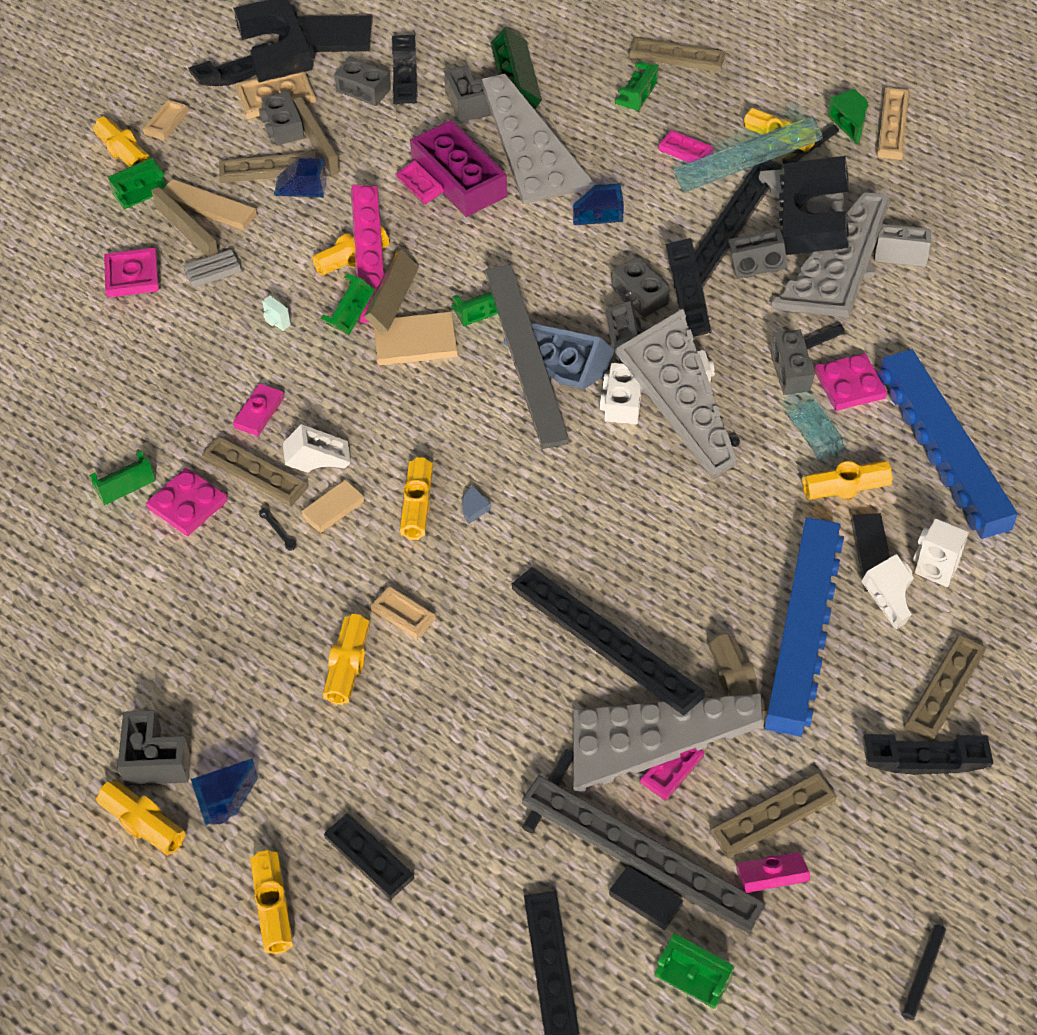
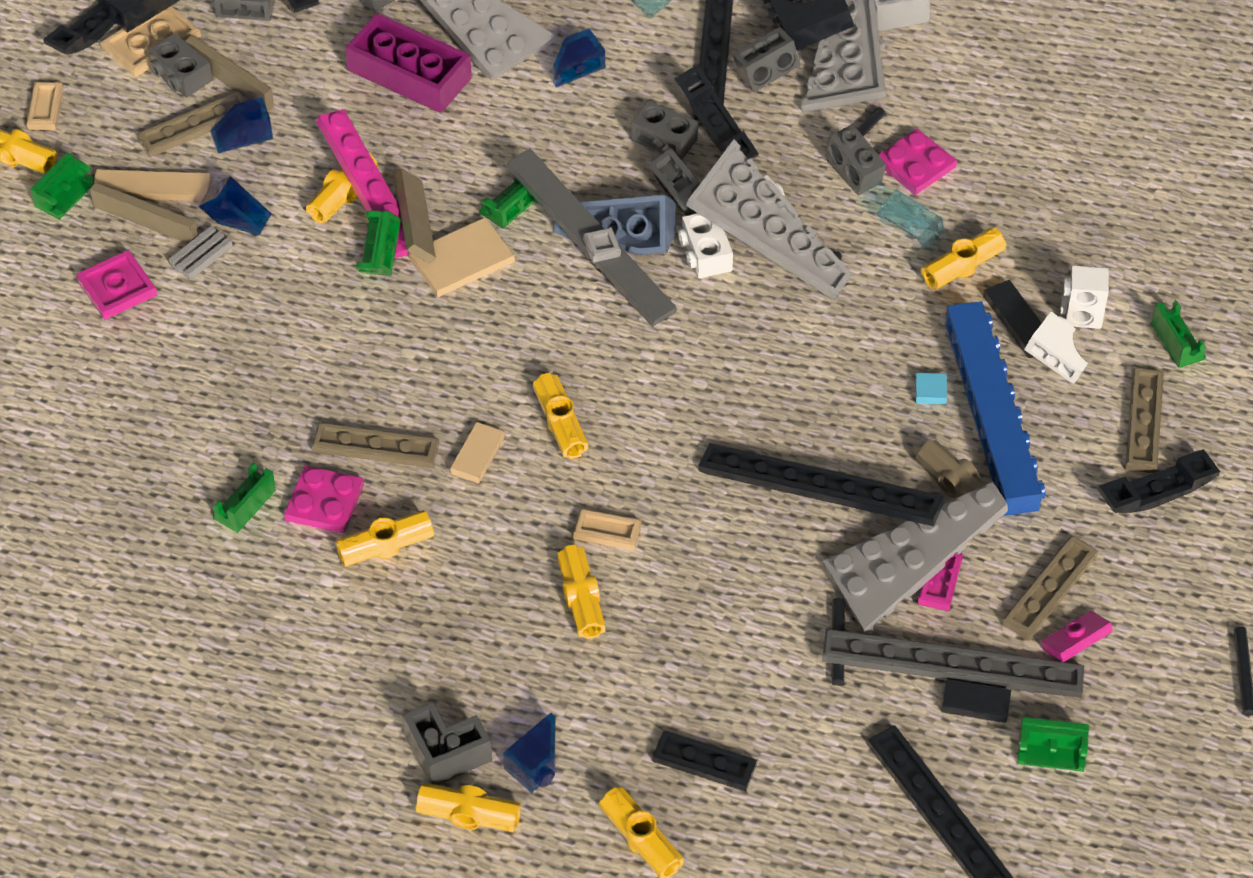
camera: 25 degrees left, 0 degrees up
dark pink plate [233,384,284,436] -> none
black hinge [259,508,296,551] -> none
light aqua plate [262,295,291,331] -> none
white arch [283,424,350,473] -> none
dark pink plate [396,160,444,205] -> none
sand blue tile [462,486,491,524] -> none
blue brick [878,349,1018,539] -> none
none -> clear blue slope [198,176,272,235]
none -> yellow piece [335,510,434,567]
none -> light grey tile [583,227,621,263]
none -> medium azure tile [915,373,947,404]
none -> green hinge [1152,300,1206,368]

